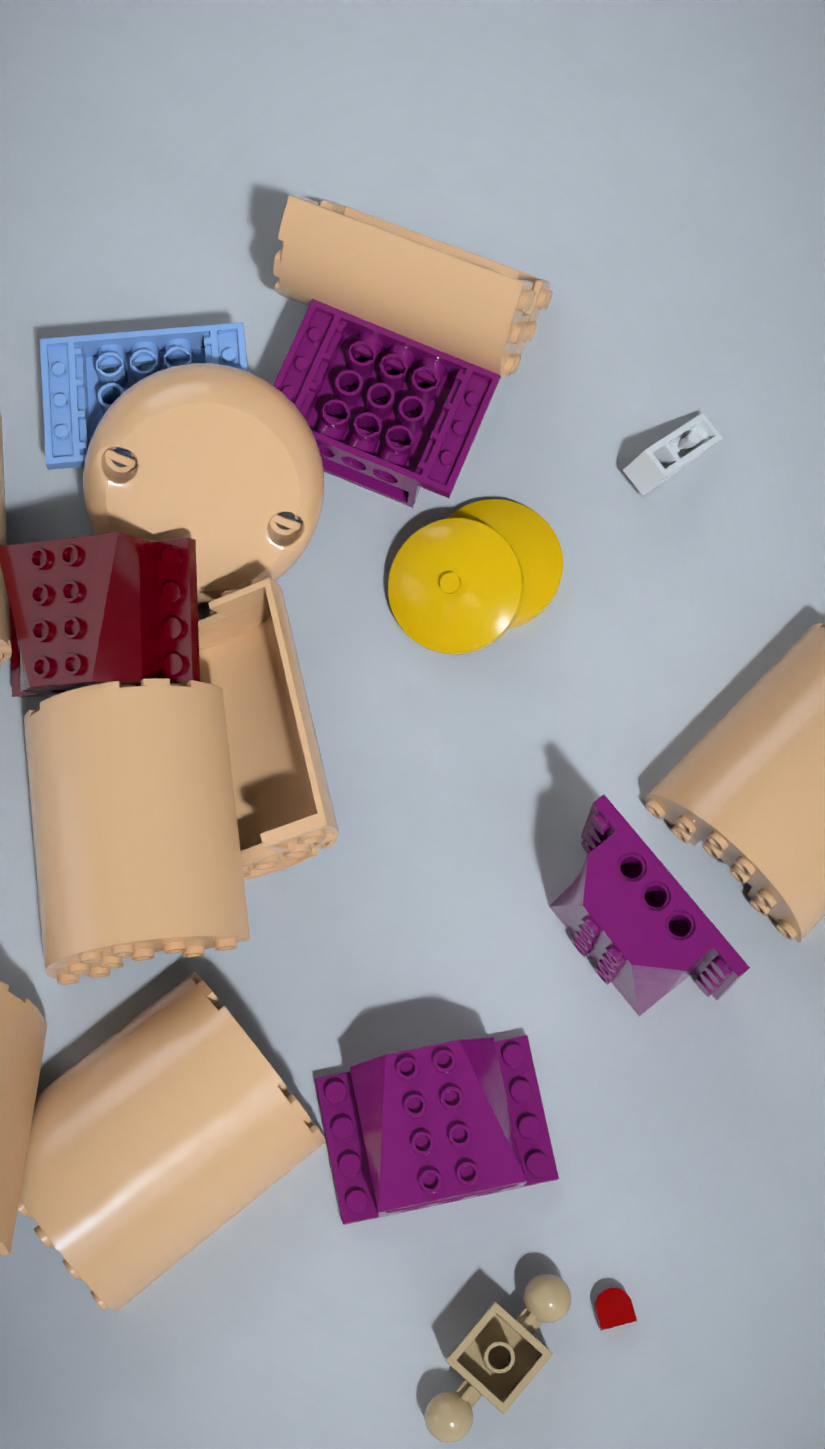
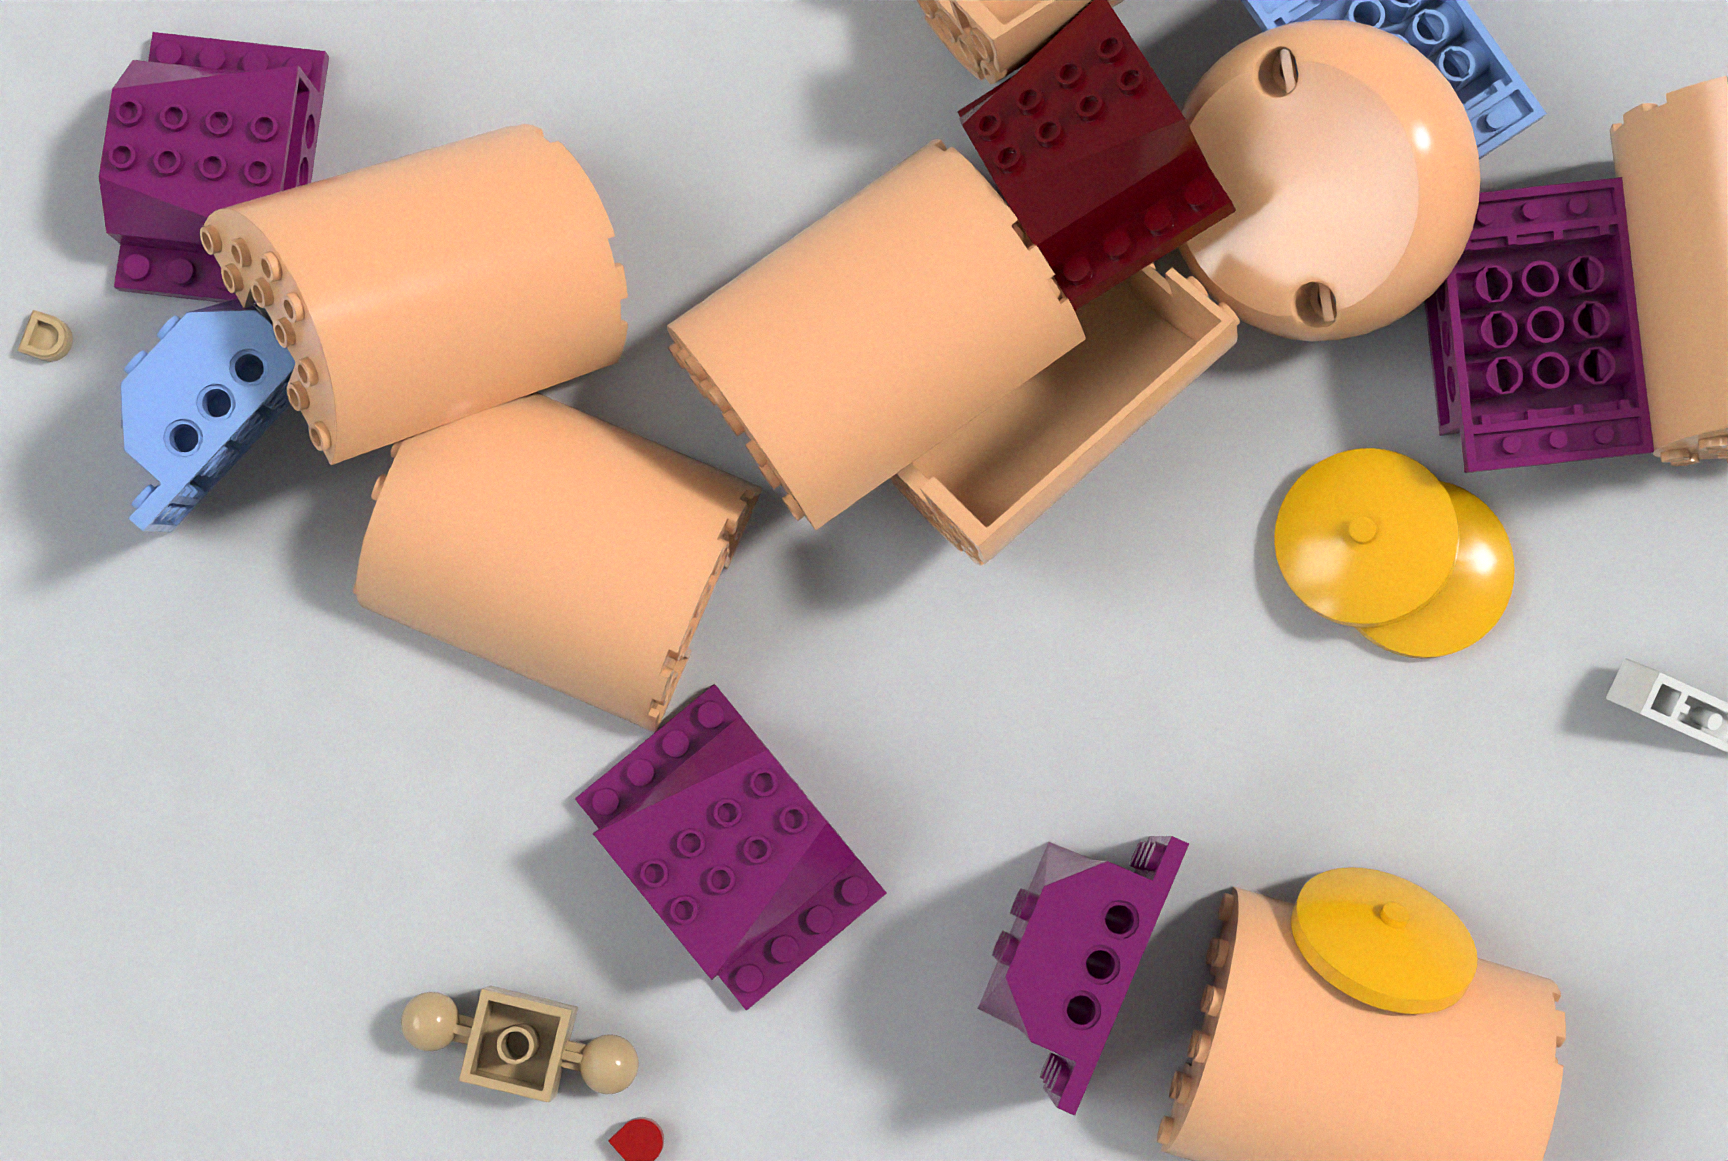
camera: 65 degrees right, 10 degrees up
none -> yellow dish [1291,867,1478,1014]

